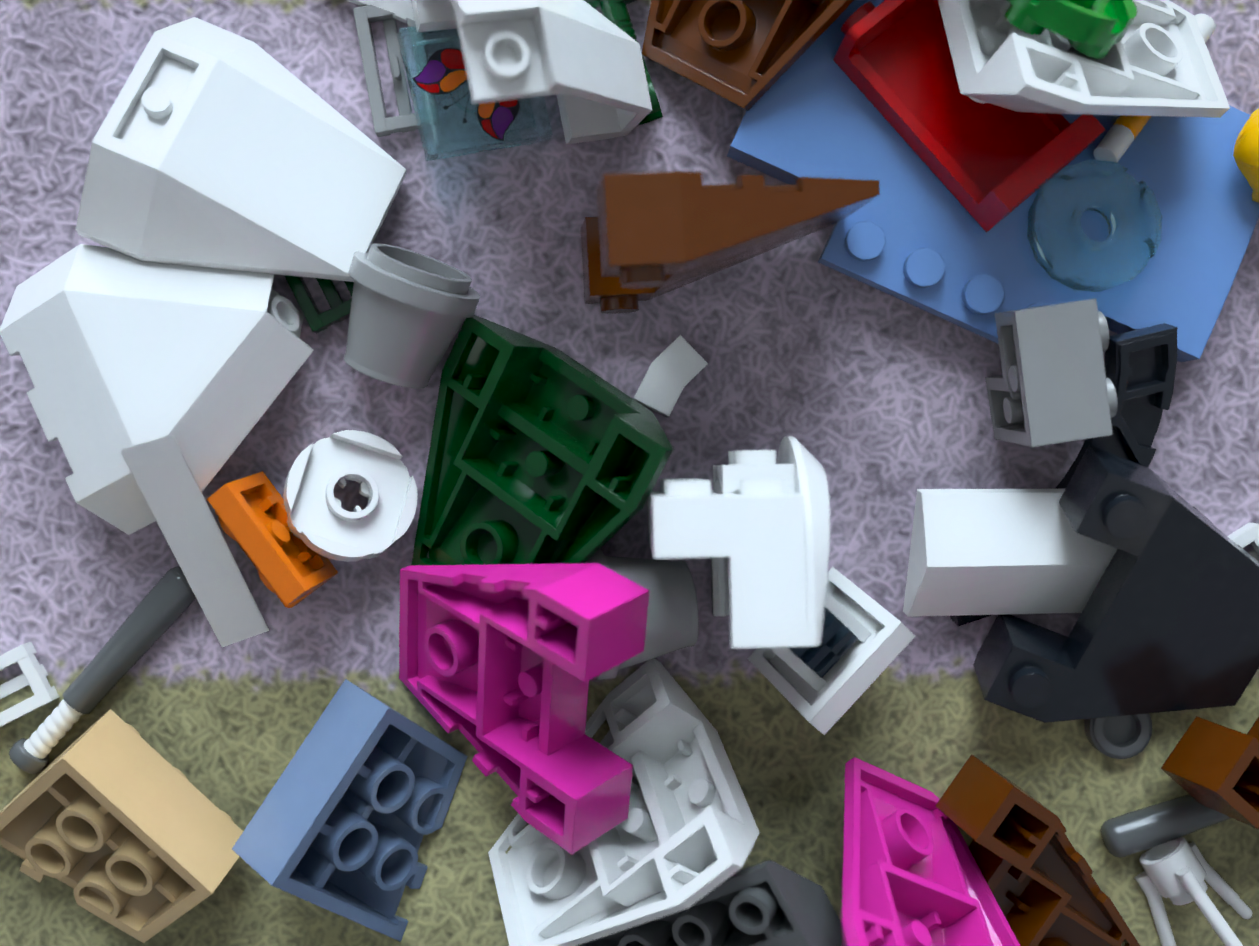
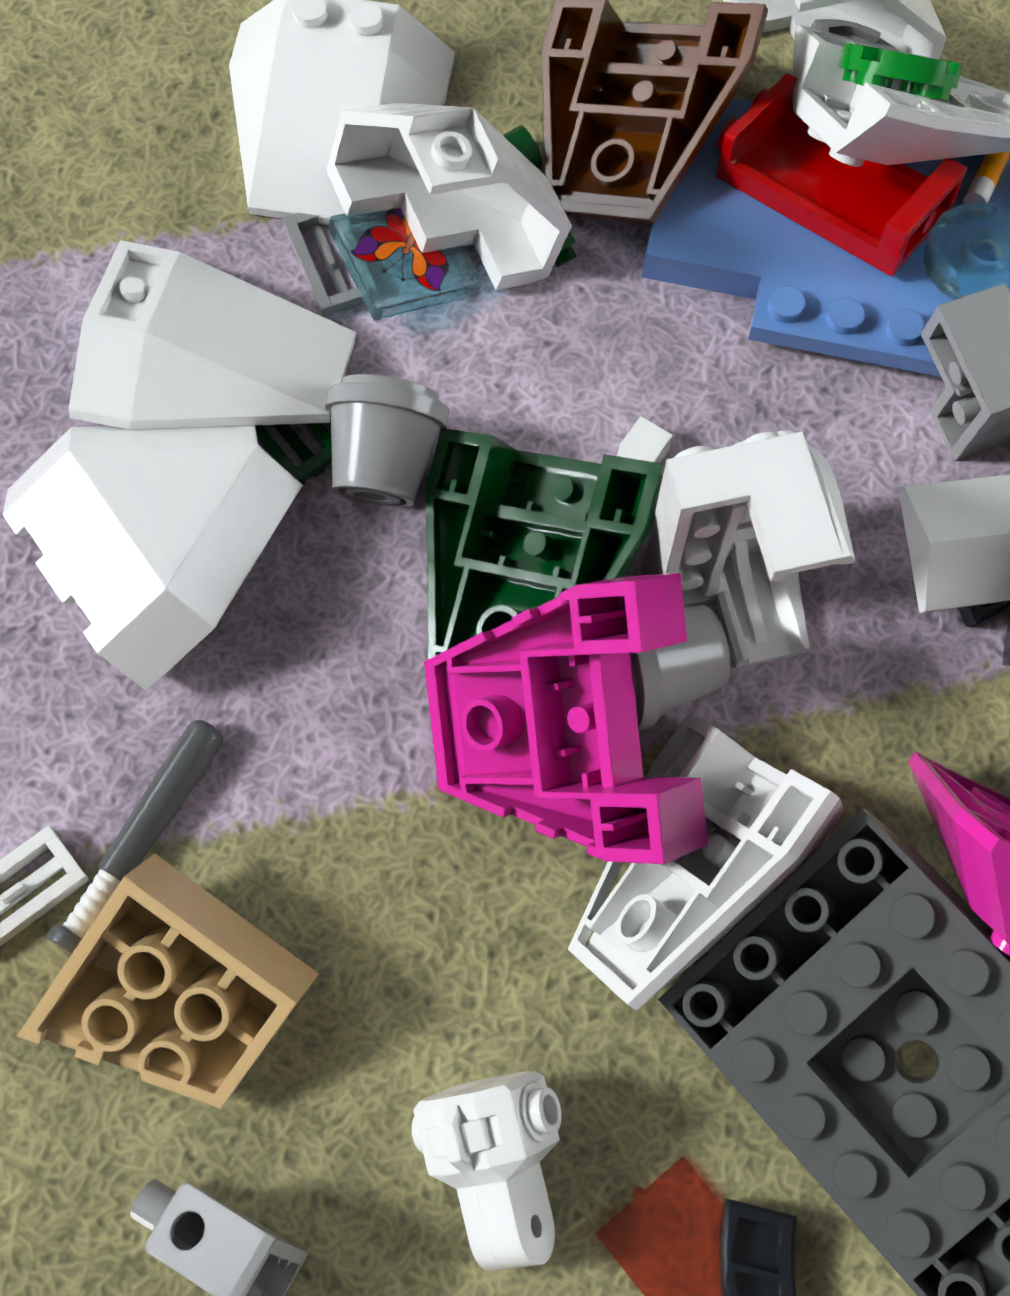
camera: 15 degrees left, 20 degrees down
white sticker [121,435,269,647] -> none
orange bracket [207,471,339,608] -> none
sand blue wedge [232,679,467,942] -> none
white plate [283,430,418,562] -> none
reddish brown wedge [581,171,880,314] -> none
white plate [748,567,916,735] -> none

